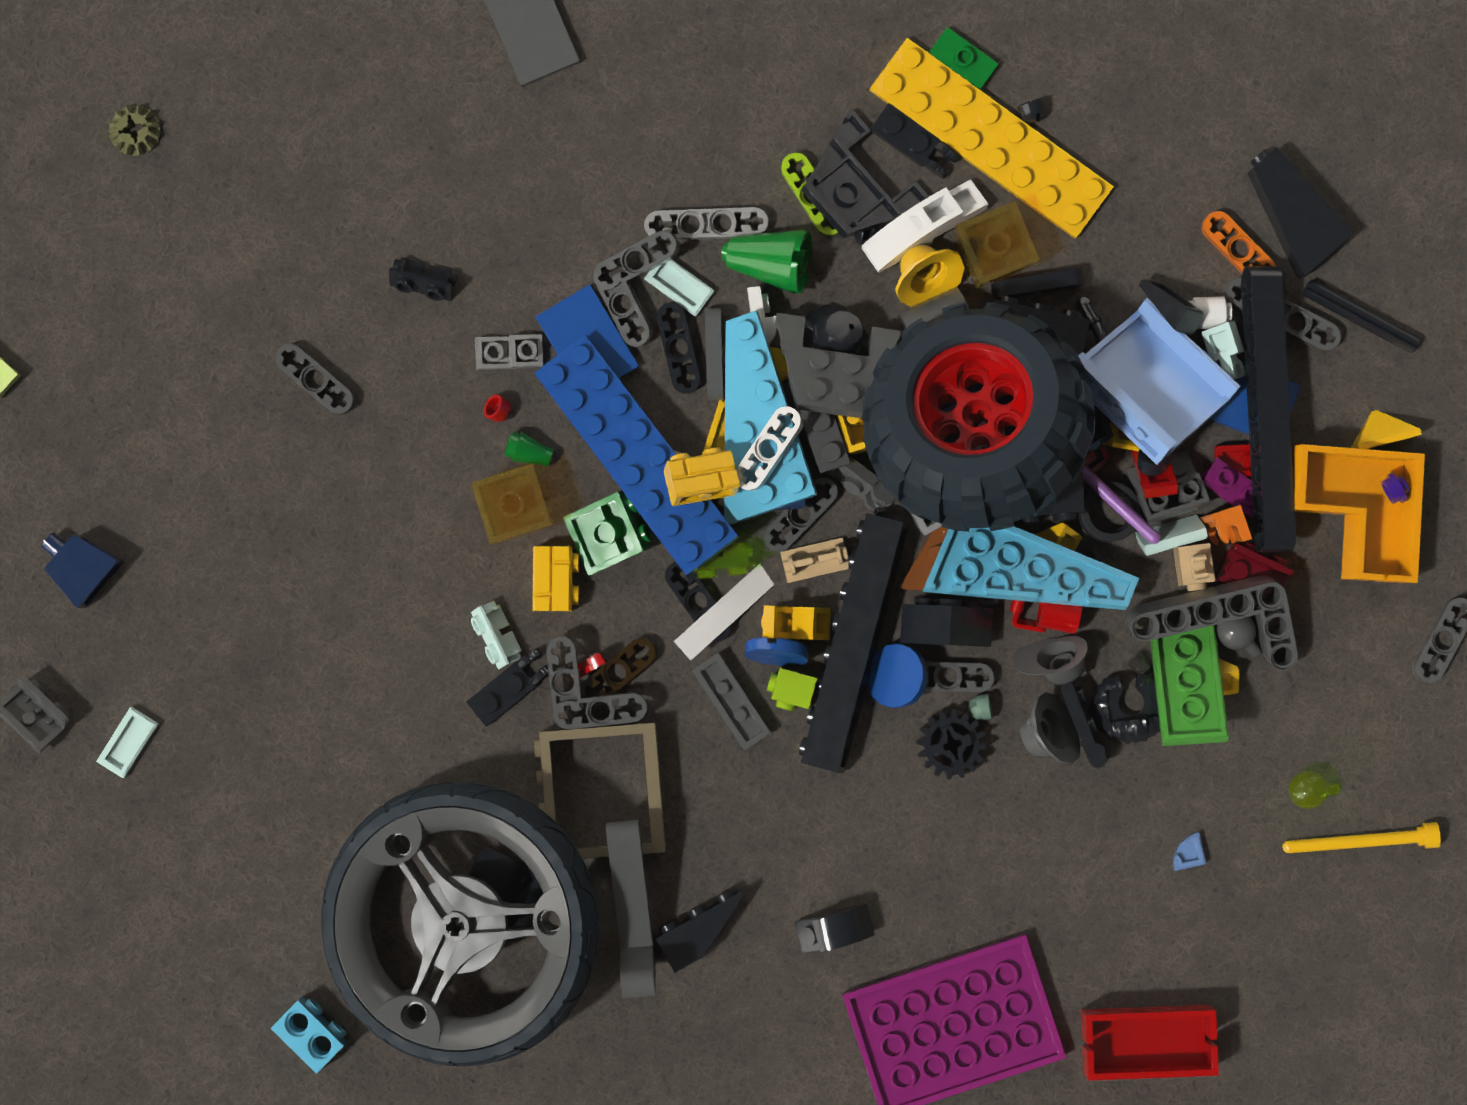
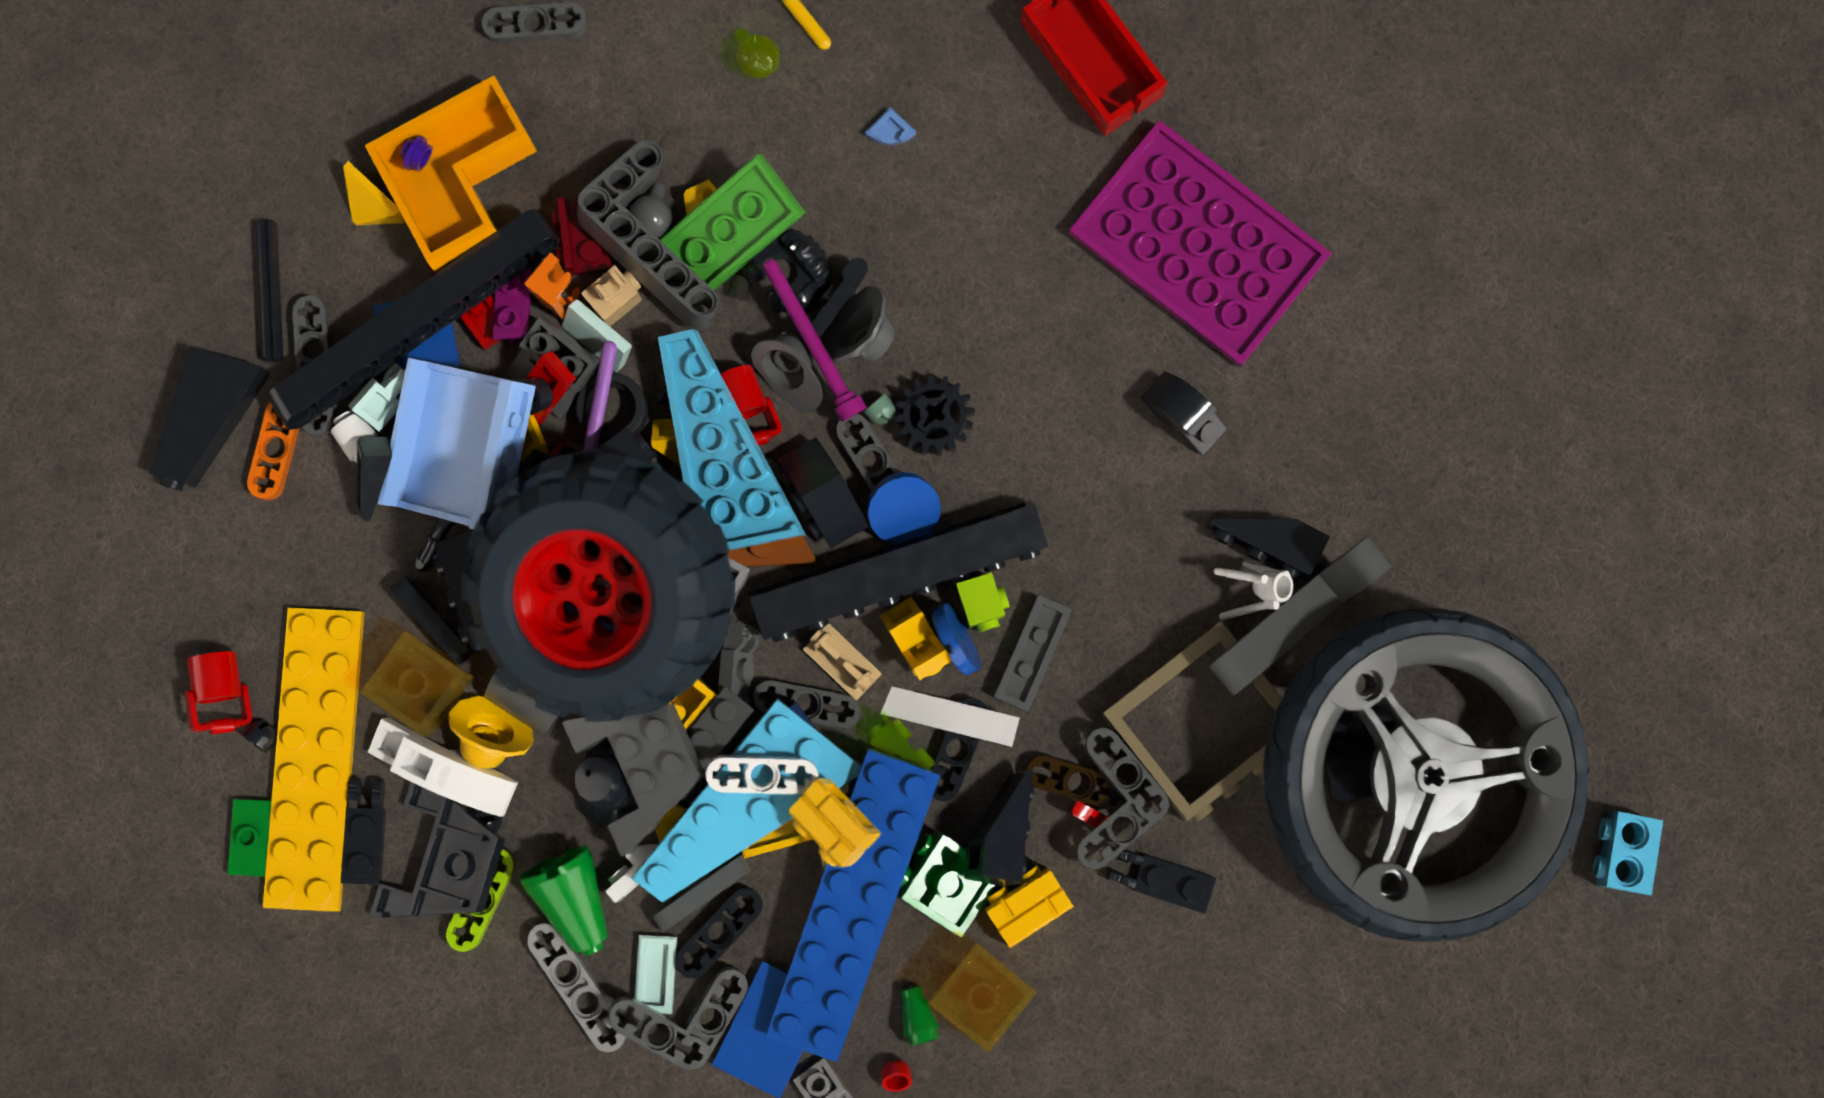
camera: 125 degrees left, 5 degrees down
light aqua hinge [471,601,522,670] -> none
none -> red piece [185,651,252,735]
none -> magenta piece [763,258,867,422]
none -> black slope [963,770,1034,887]
none -> white plant [1214,560,1293,620]

